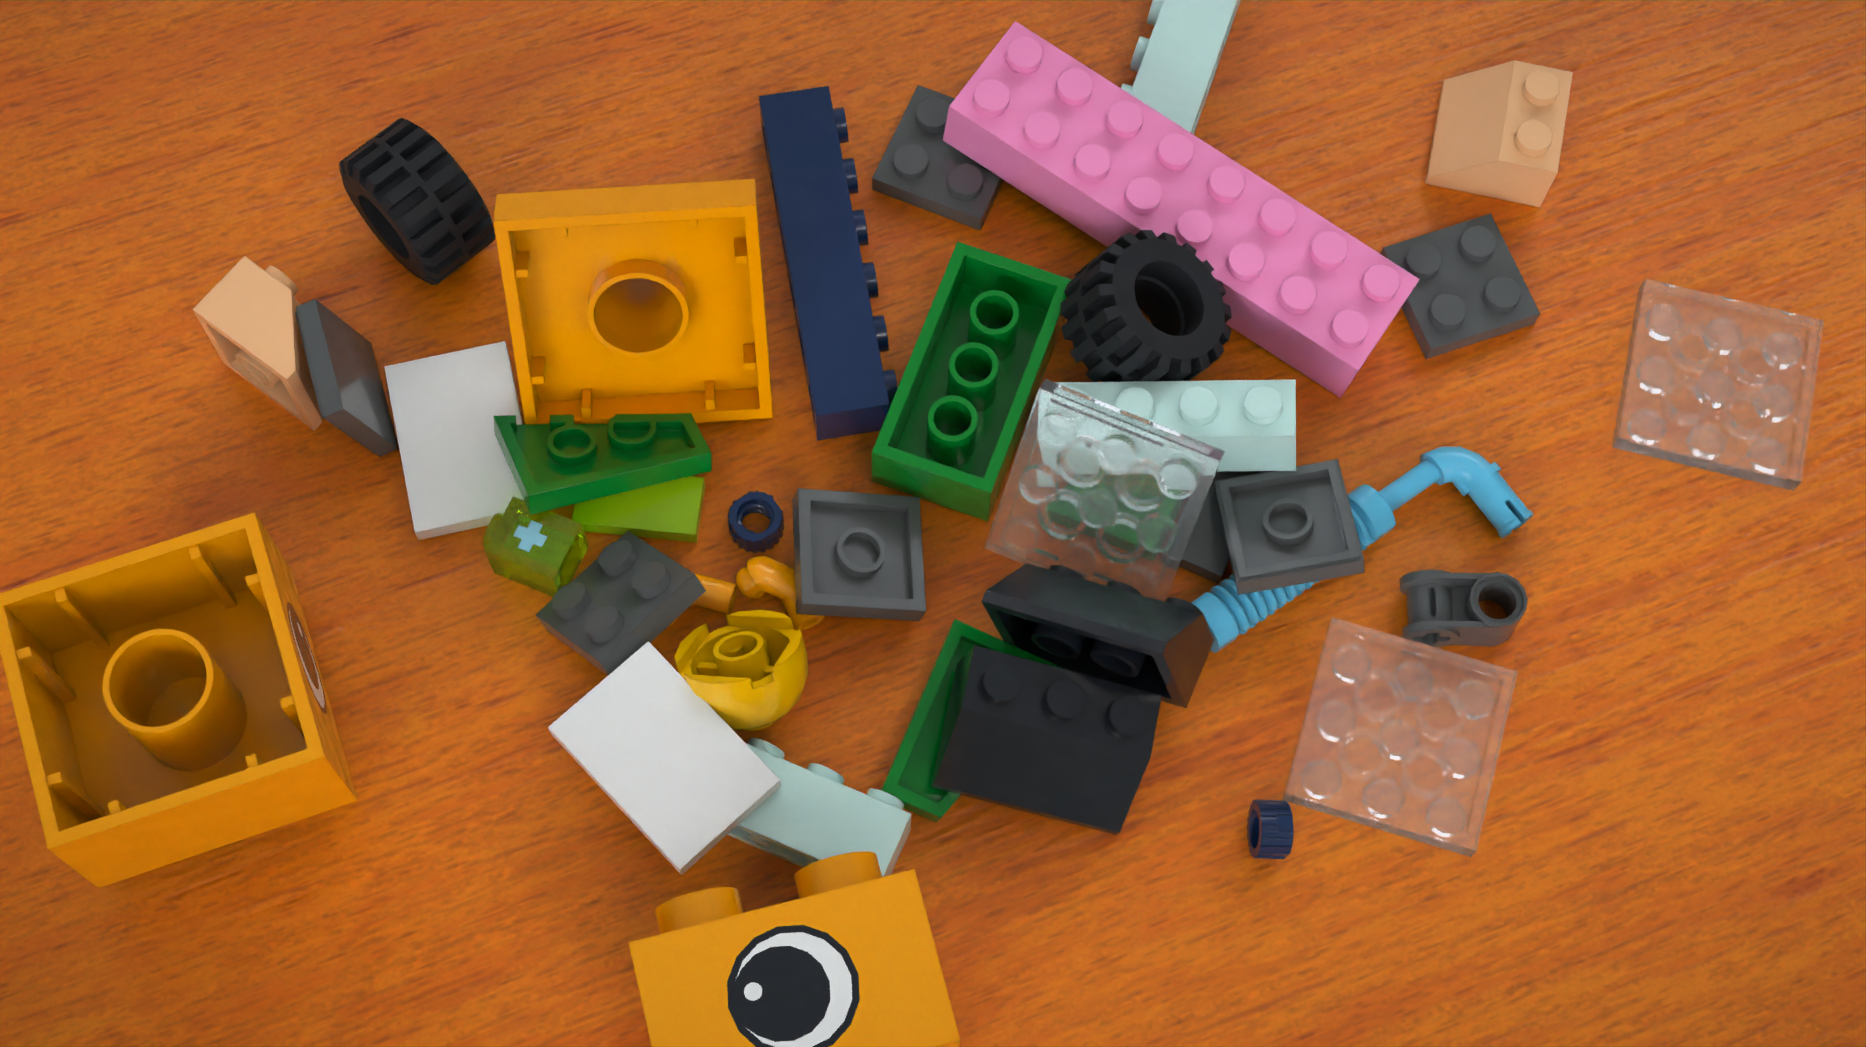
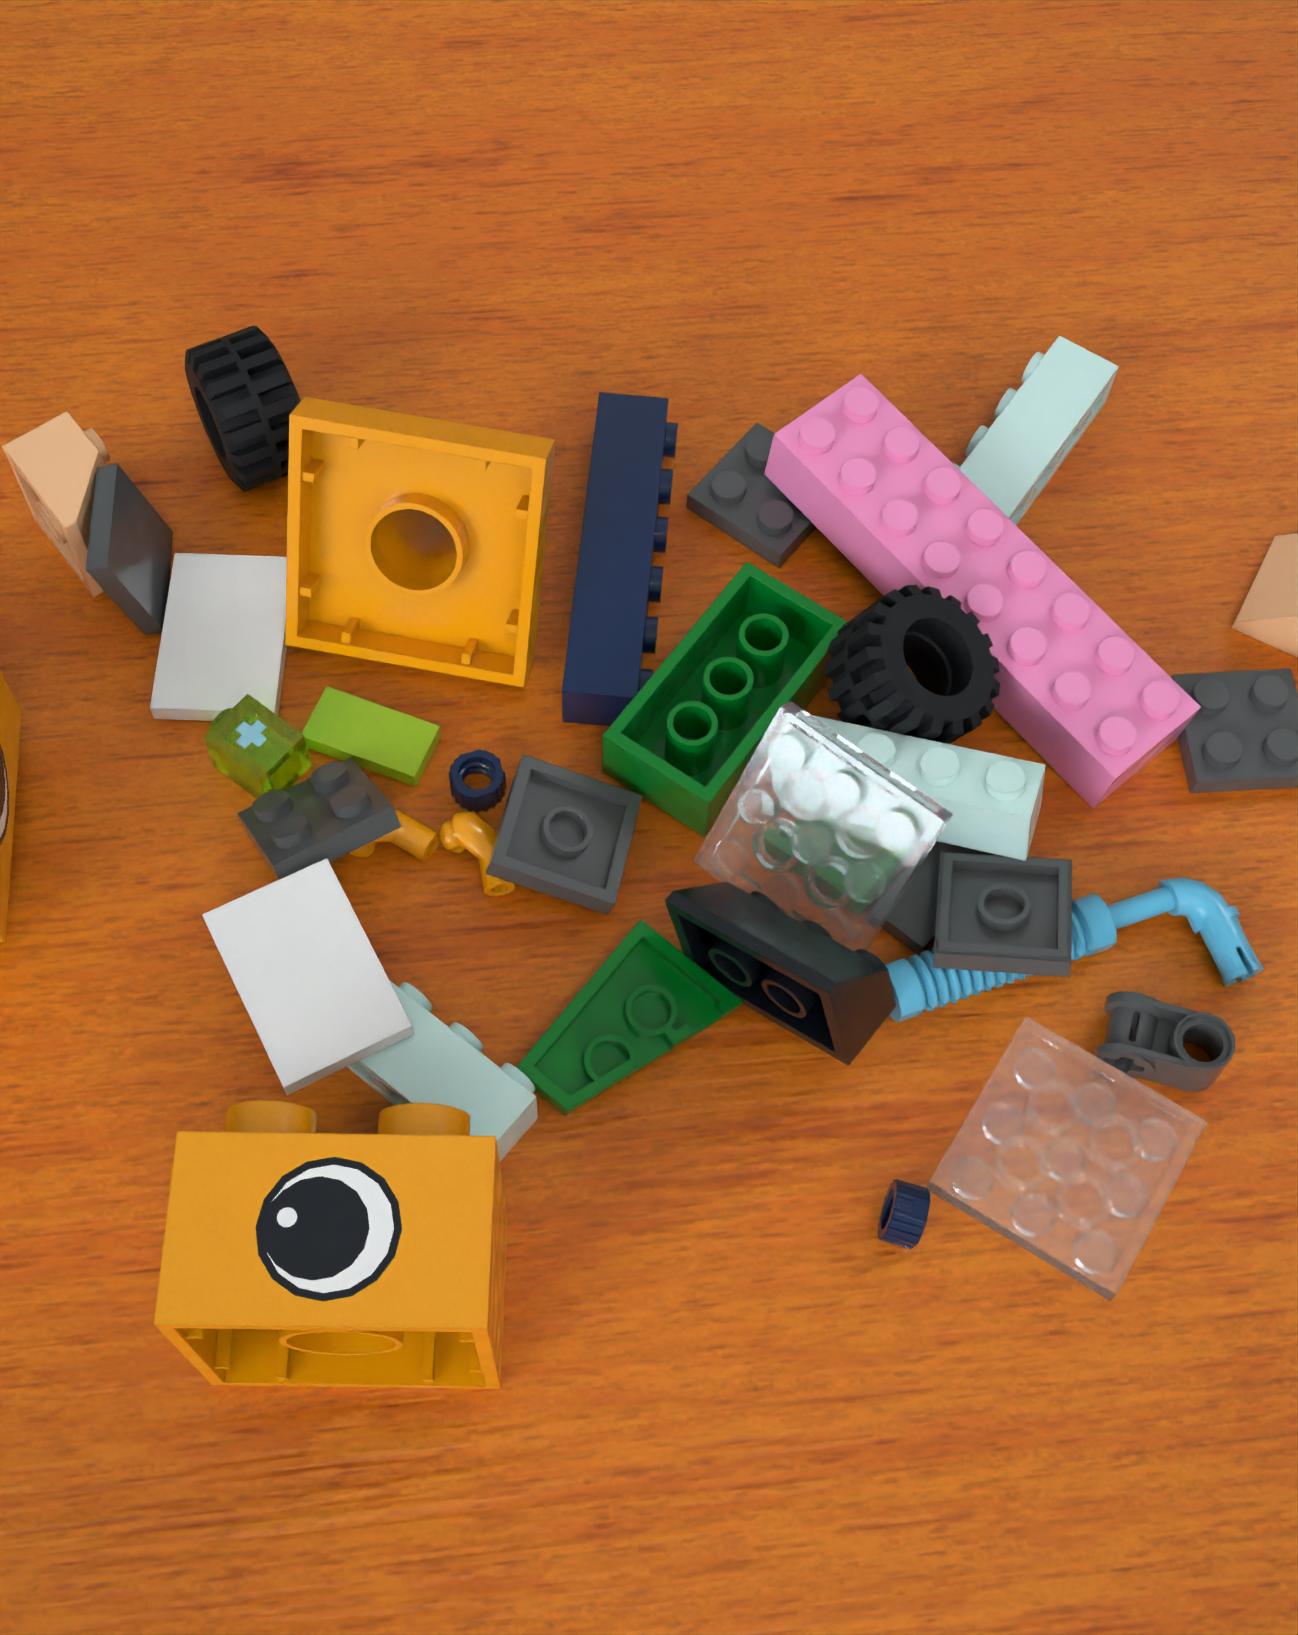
camera: 15 degrees right, 5 degrees down
green wing [493,413,712,515] -> none
yellow cylinder [674,610,808,731] -> none
black slope [931,645,1162,835] -> none

